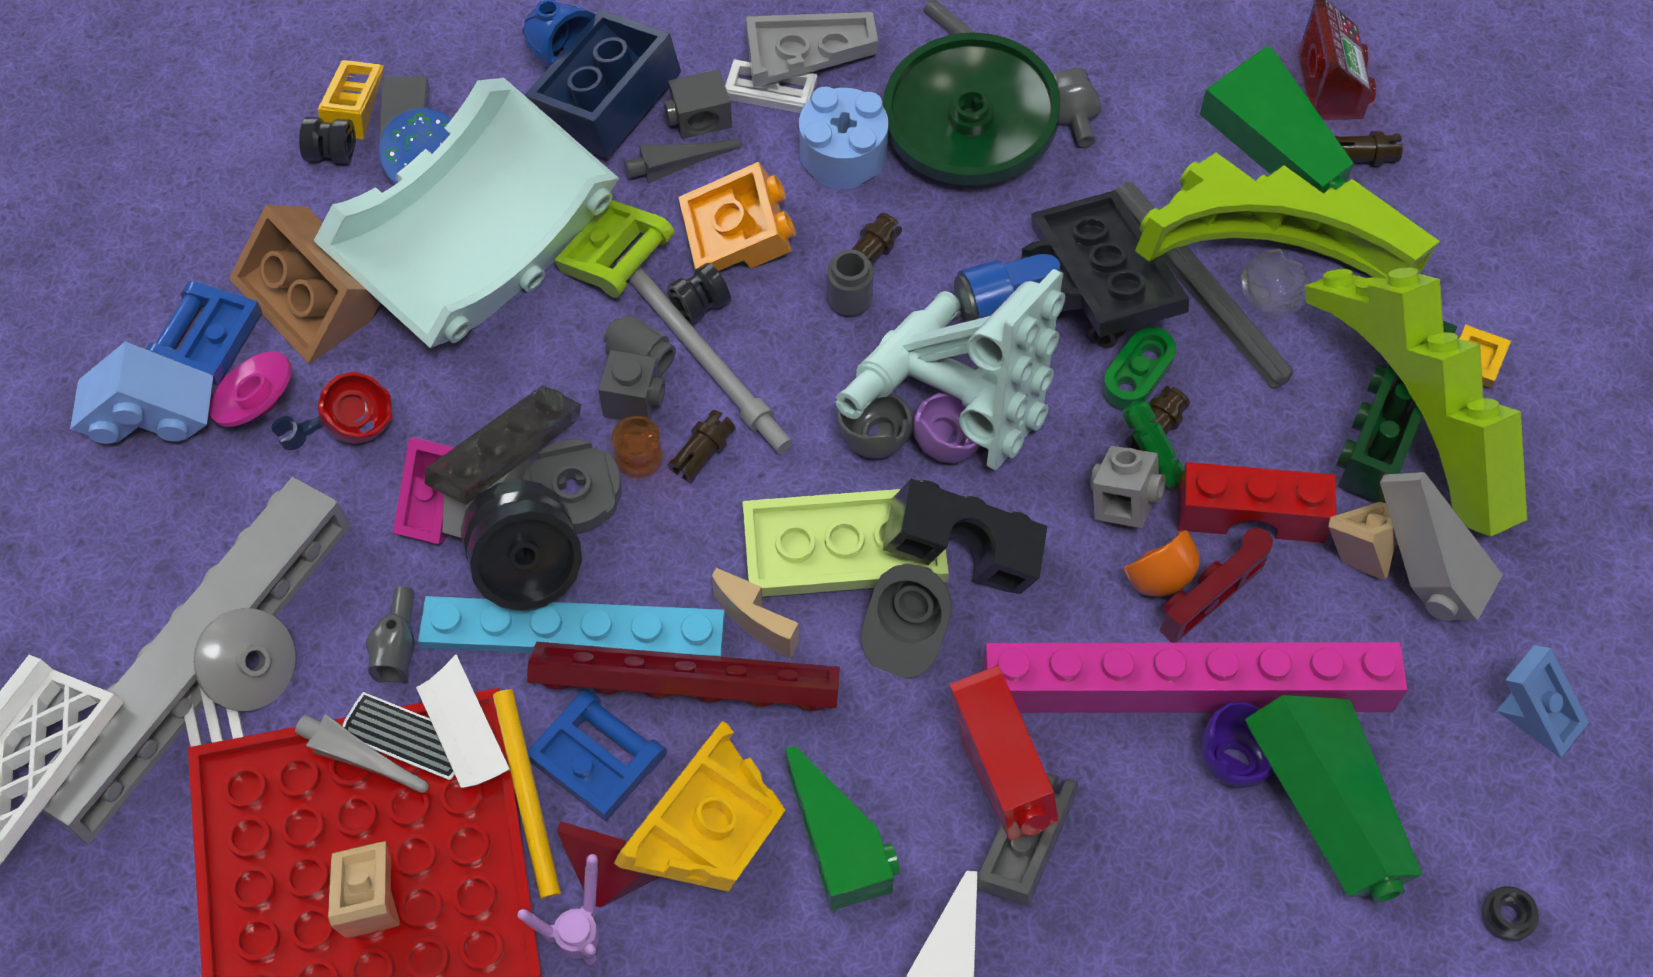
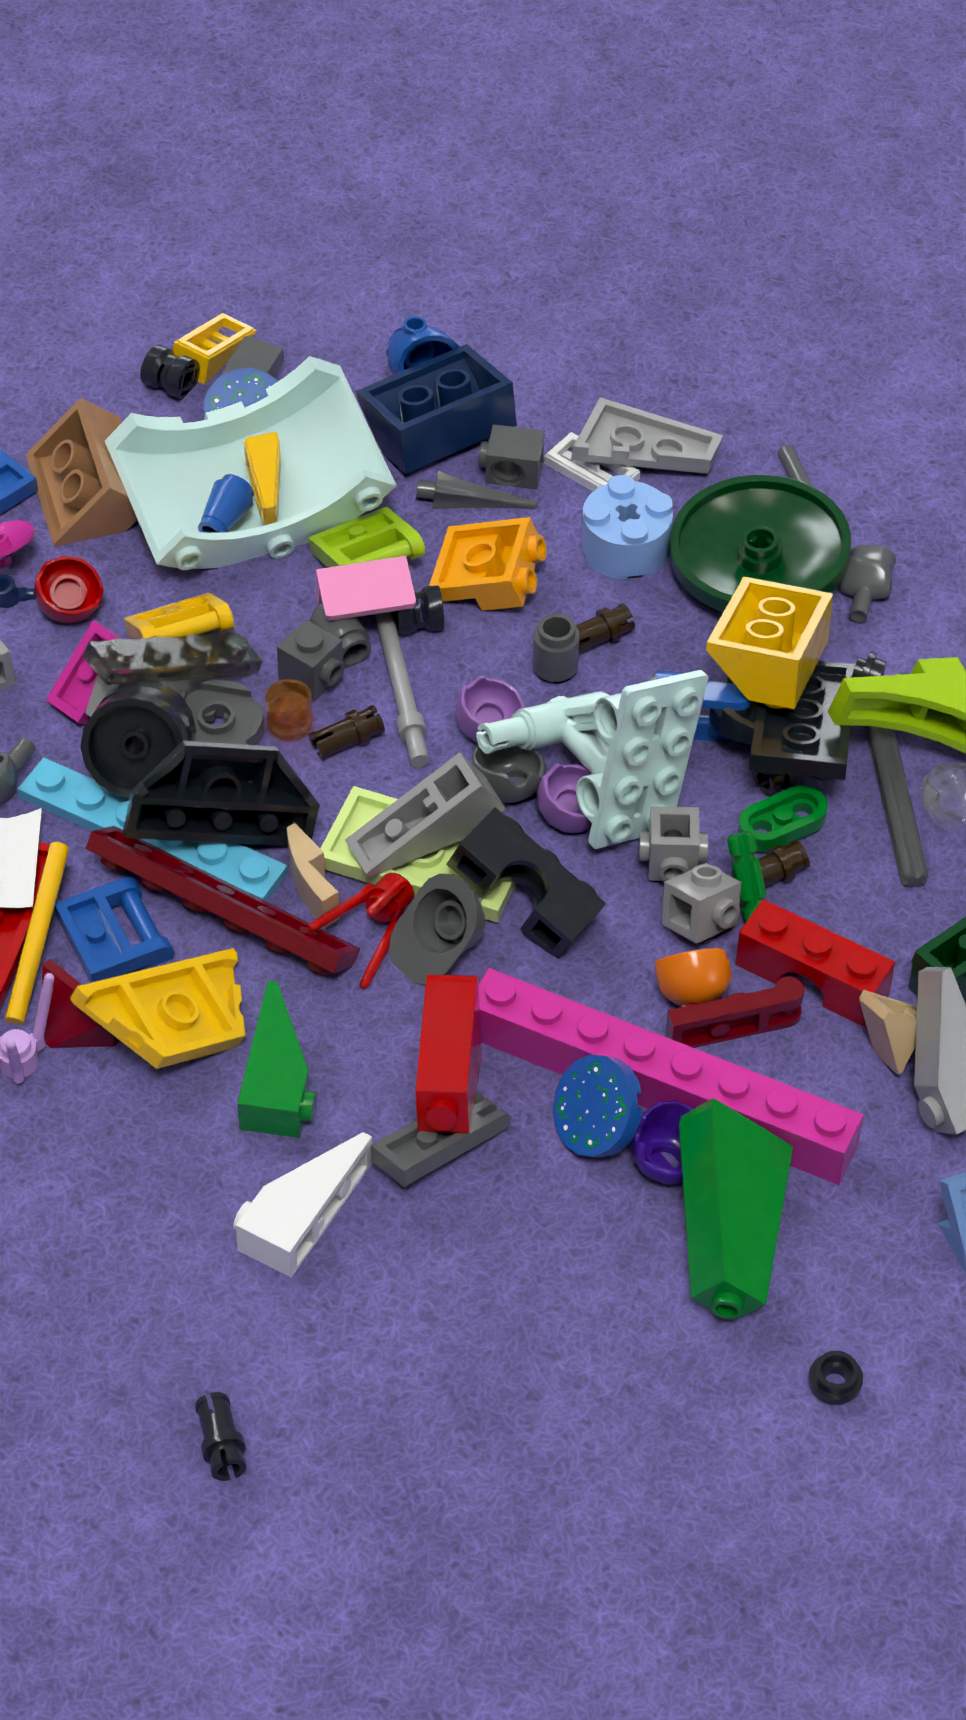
camera: 25 degrees right, 10 degrees down
none -> yellow plate [123,592,235,655]
none -> black wedge [123,741,320,846]
none -> blue cone [198,474,254,533]
none -> yellow slope [243,432,281,526]
none -> red plant [308,873,415,989]
none -> bright pink panel [315,556,416,621]
none -> light grey slope [345,752,506,877]
none -> medium lavender hair [455,676,525,743]
none -> blue tile [553,1054,642,1158]
none -> light grey brick [639,806,708,881]
none -> yellow slope [706,577,833,709]
none -> black plate [851,651,887,678]

